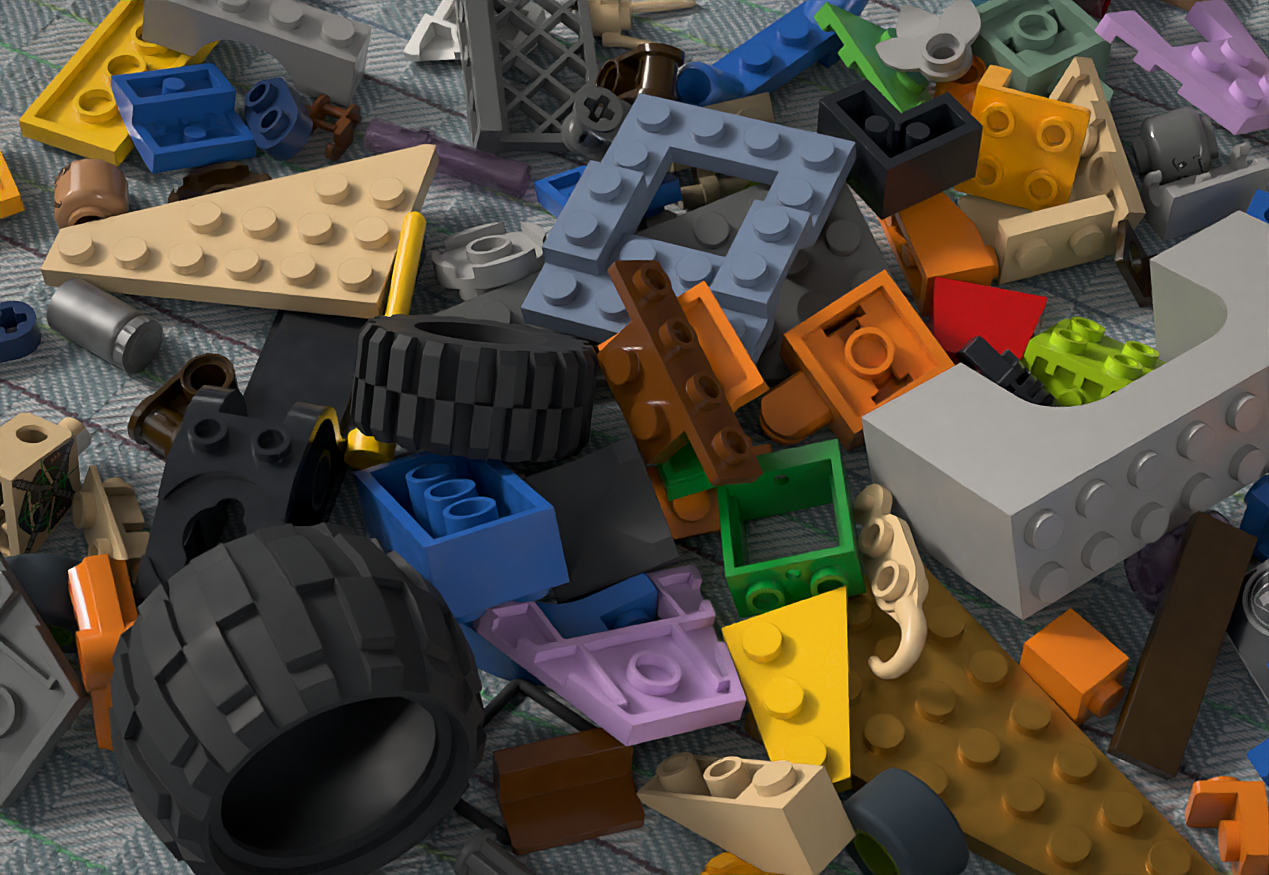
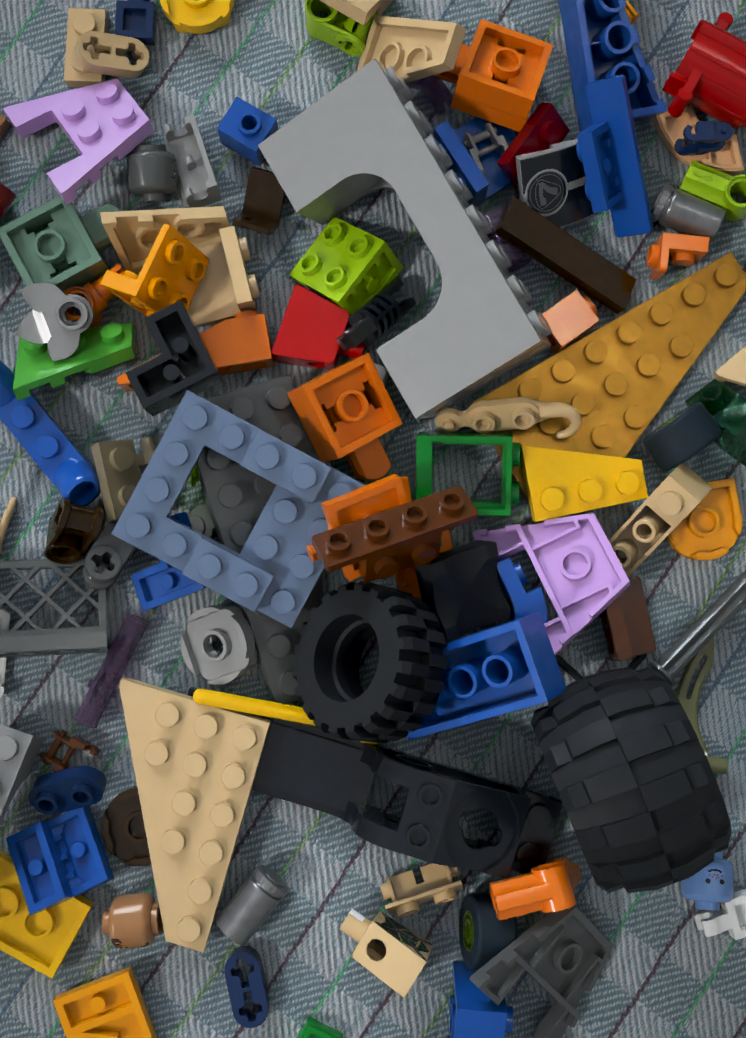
camera: 85 degrees left, 35 degrees up
dark brown piece [127,353,240,461] -> none

